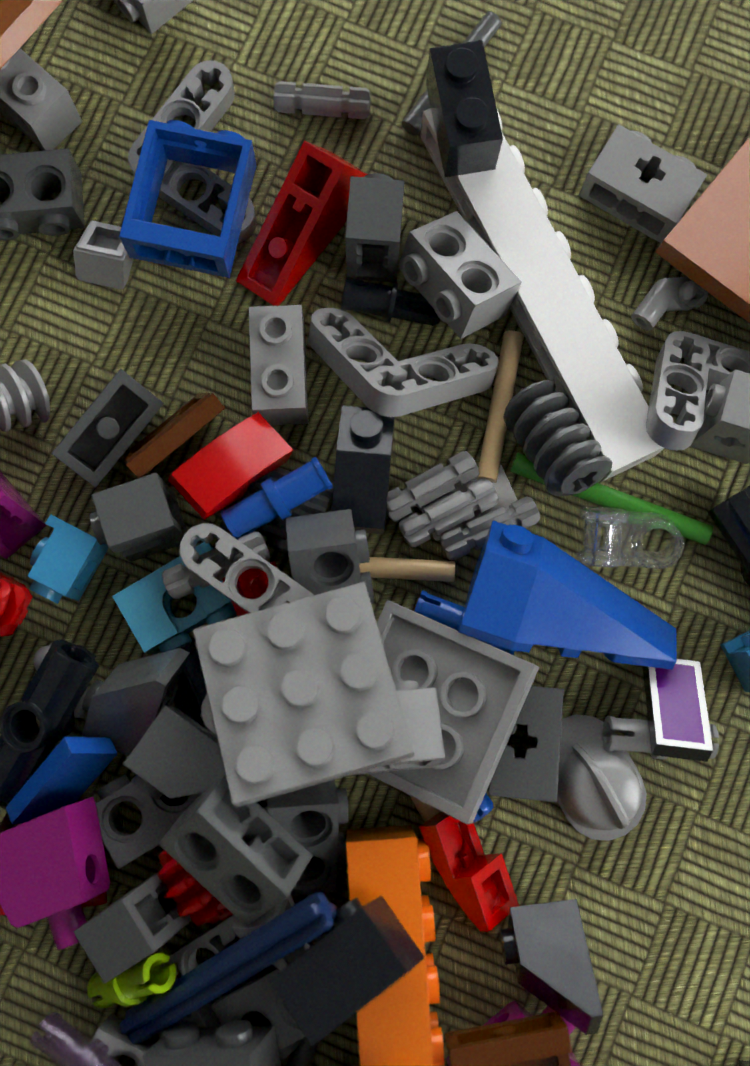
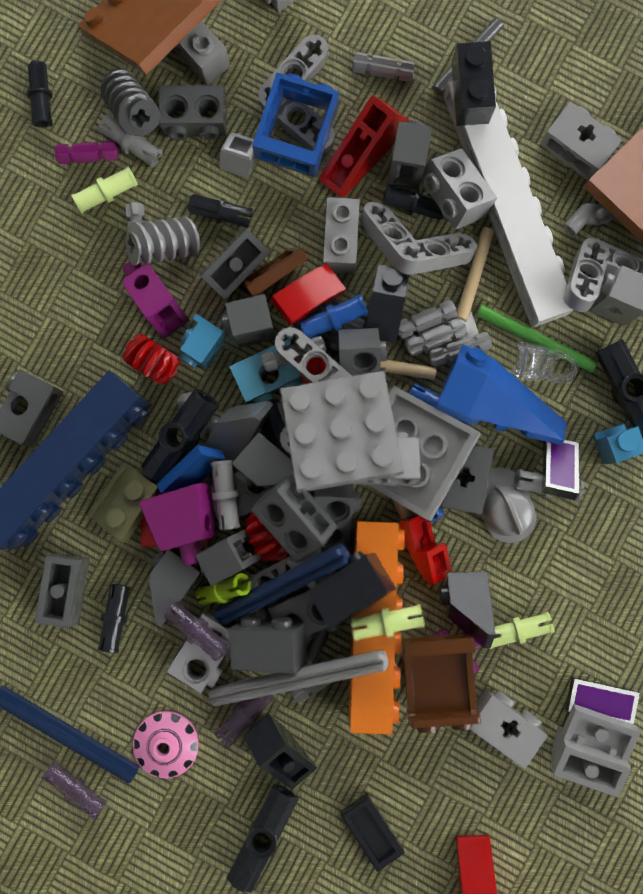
camera: 15 degrees right, 5 degrees up
dark grey piece [503,380,612,496] -> none
none -> dark grey slope [149,548,203,627]
none -> black axle [188,194,253,229]
none -> light grey pin [210,460,241,530]
none -> yellowish green pin [351,604,425,641]
none -> yellowish green pin [489,612,555,649]

